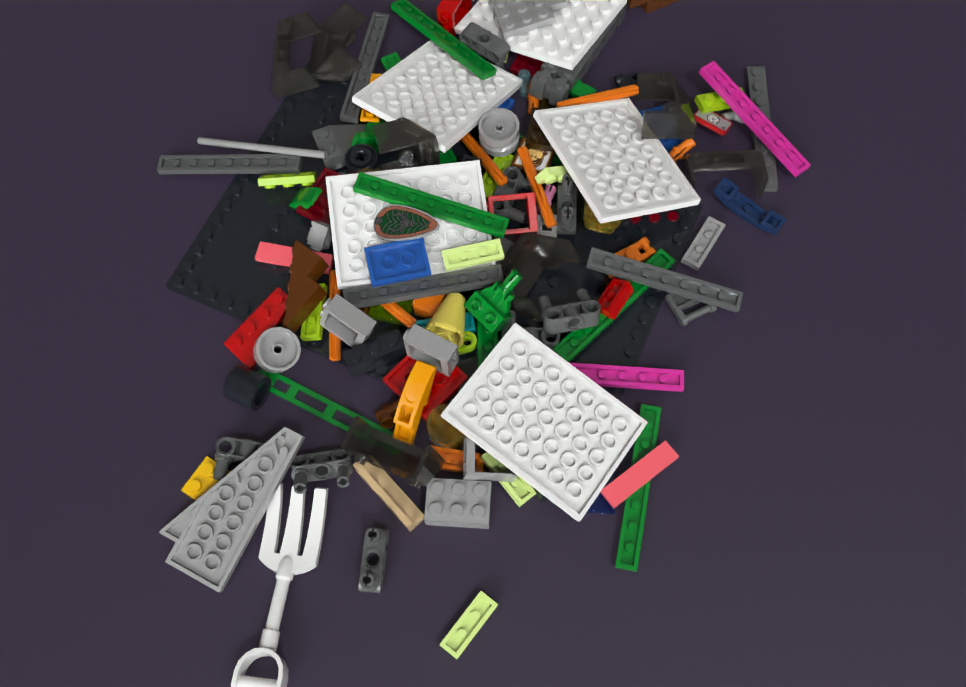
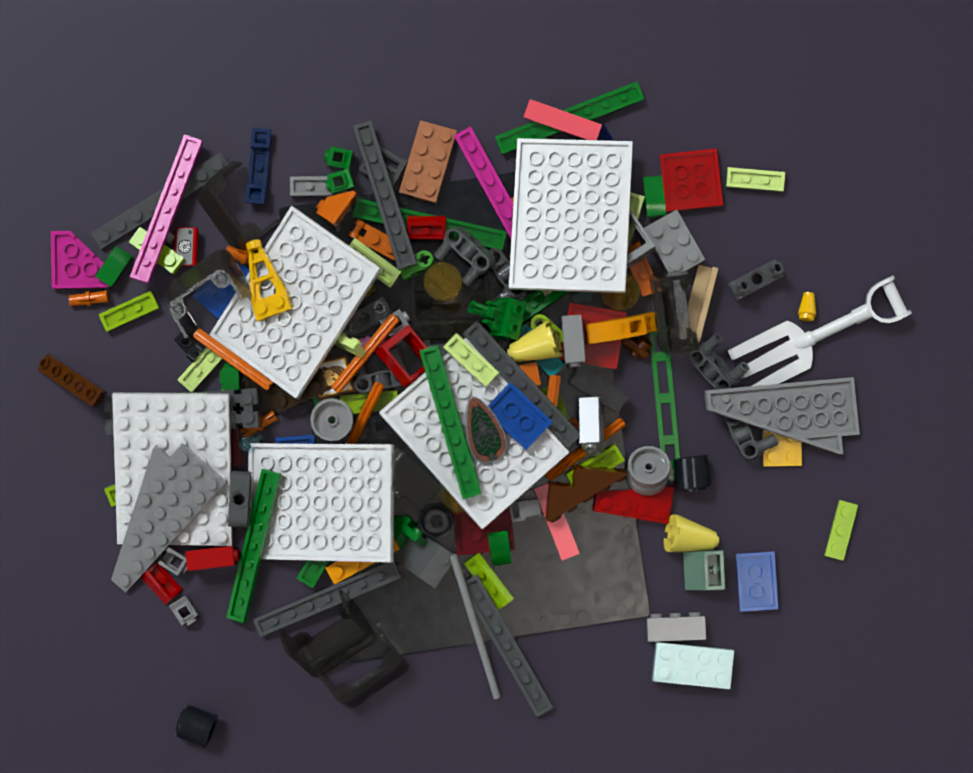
camera: 125 degrees left, 20 degrees up
none -> dark pink plate [51,231,110,289]
none -> orange pin [69,290,109,307]
none -> green slope [95,246,132,287]
none -> lime plate [98,291,160,332]
none -> yellowish green plate [177,339,222,392]
none -> yellow plate [246,239,293,322]
none -> orange slope [316,191,358,228]
none -> green window [324,146,354,170]
none -> green window [325,168,355,195]
none -> yellowish green plate [349,238,401,288]
none -> nougat plate [399,120,457,204]
none -> bright green piece [400,250,435,281]
none -> clear yellow brick [423,262,462,302]
none -> green slope [643,175,666,218]
none -> light grey brick [646,612,706,642]
none -> light aqua brick [652,641,734,689]
none -> red plate [659,148,723,212]
none -> light yellow cone [664,514,719,552]
none -> sand green slope [683,550,725,590]
none -> plate [735,551,779,612]
none -> yellow cone [798,292,817,321]
none -> lime plate [824,500,858,561]

